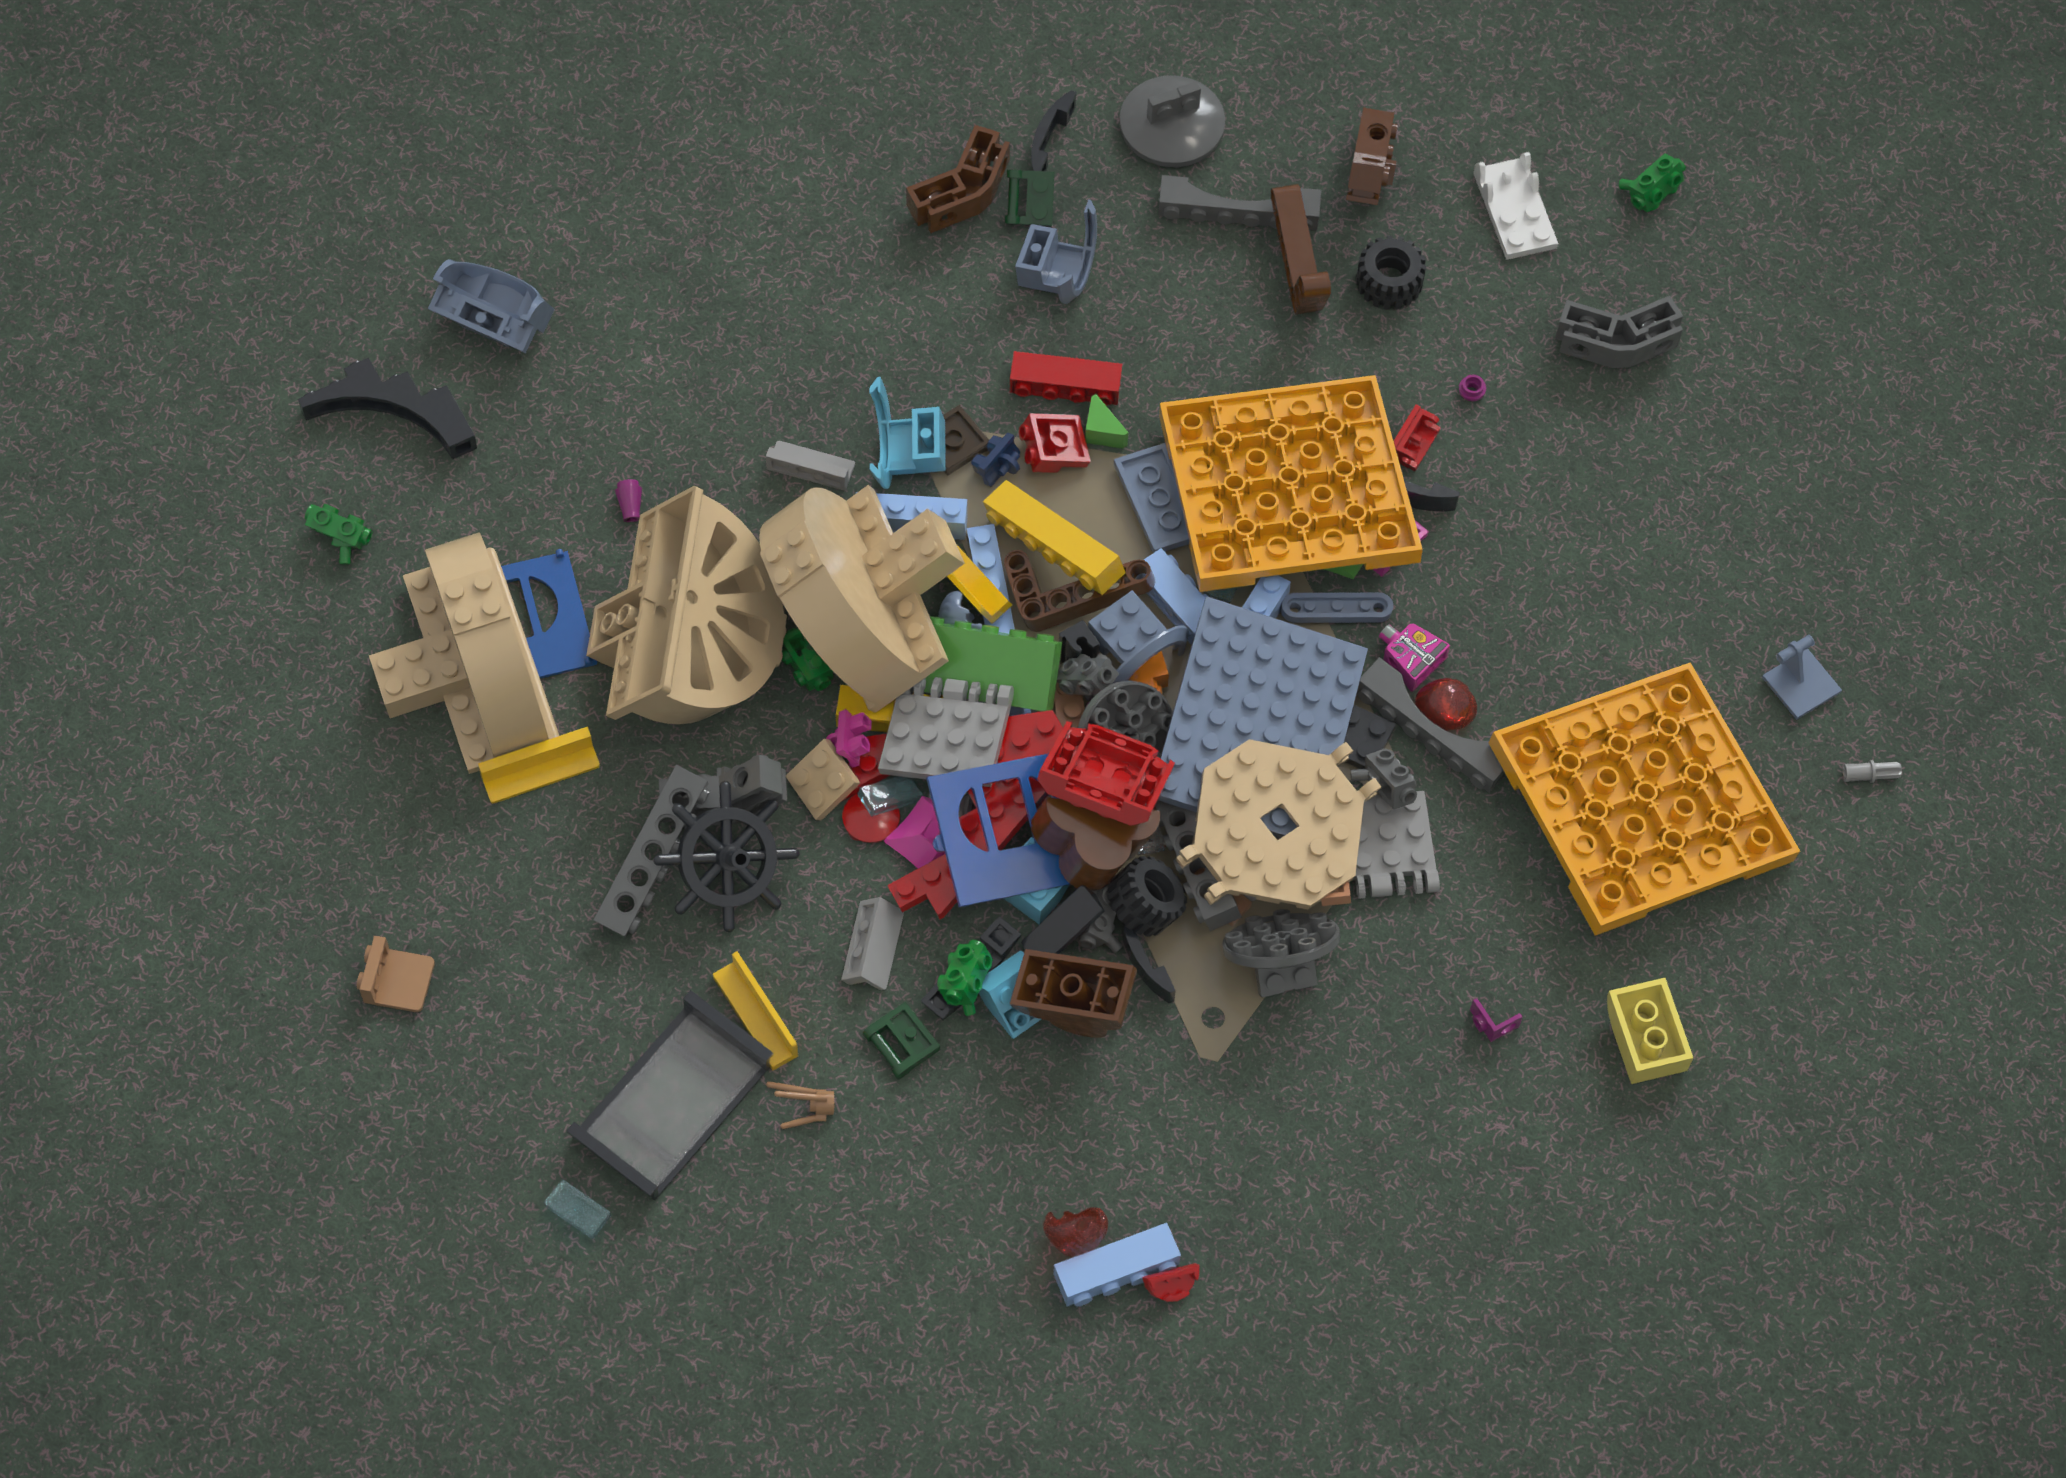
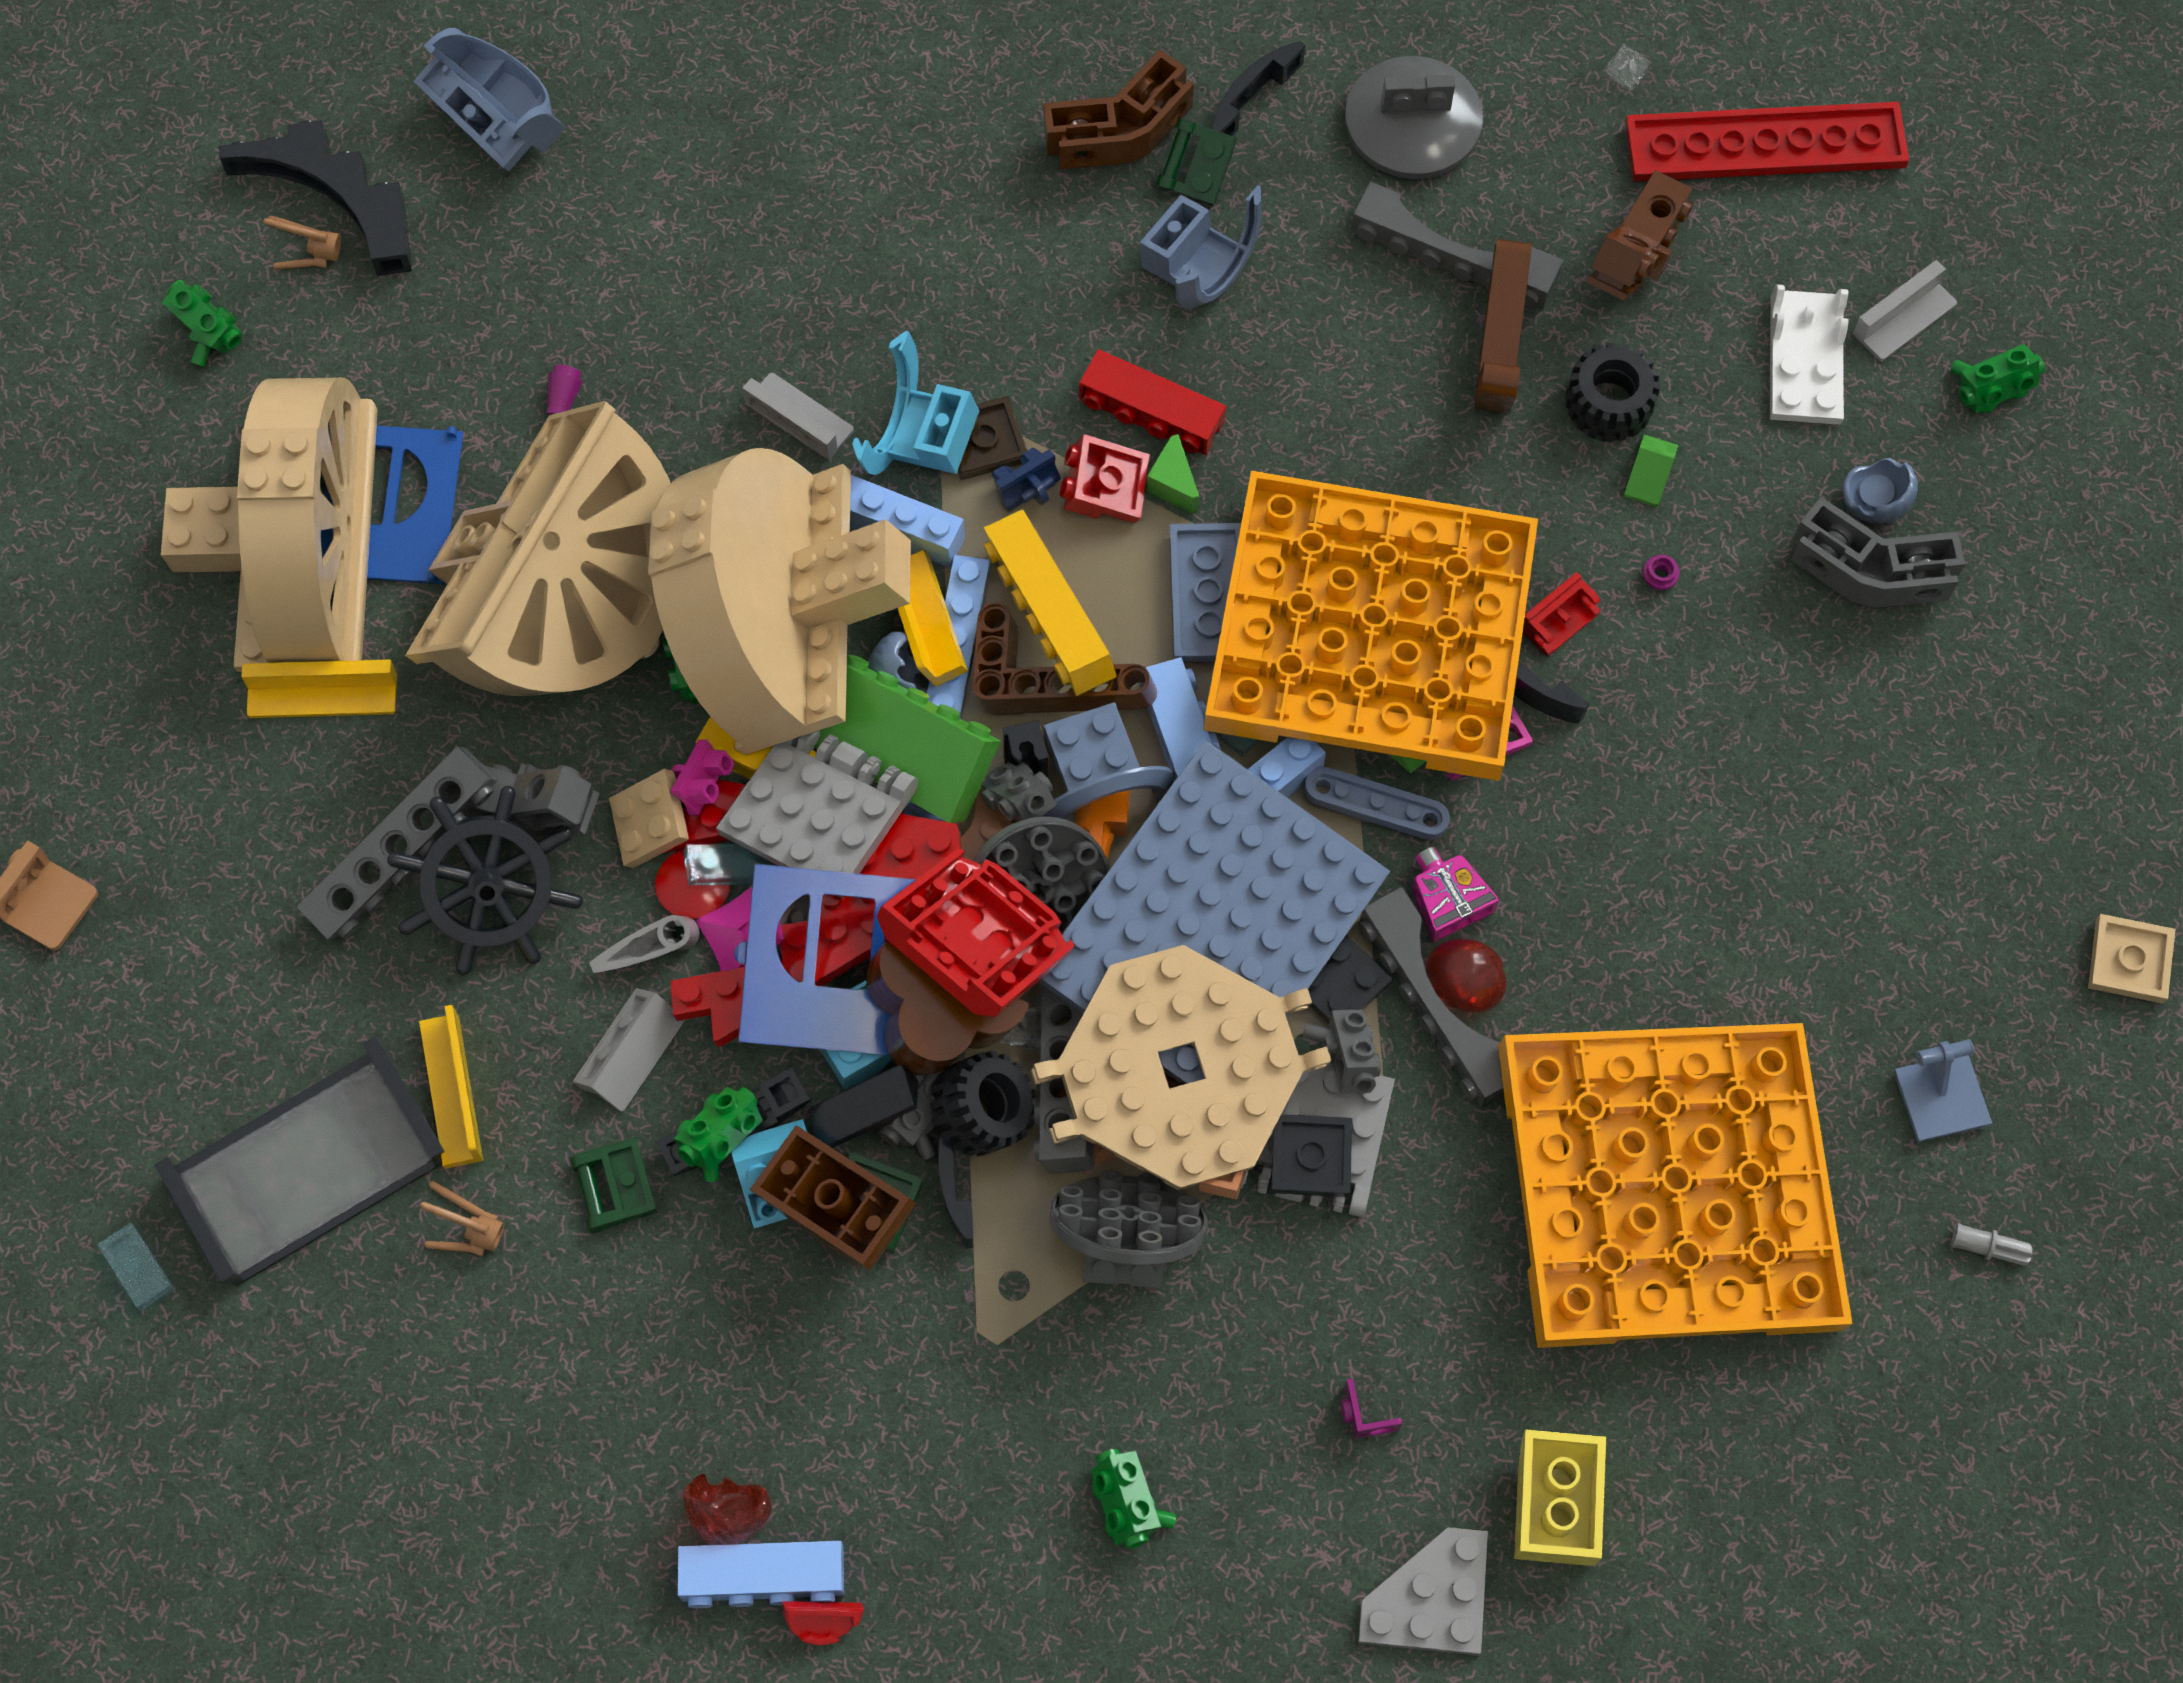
camera: 20 degrees right, 5 degrees up
none -> medium nougat plant [263,216,341,270]
none -> light grey piece [589,915,700,973]
none -> green brick [1091,1449,1176,1549]
none -> black plate [1271,1114,1352,1197]
none -> light grey plate [1358,1527,1488,1656]
none -> clear tile [1603,43,1653,92]
none -> bright green slope [1623,434,1678,507]
none -> red plate [1625,102,1909,182]
none -> sand blue piece [1842,458,1918,525]
none -> light grey panel [1852,260,1957,362]
none -> tan plate [2088,914,2176,1004]

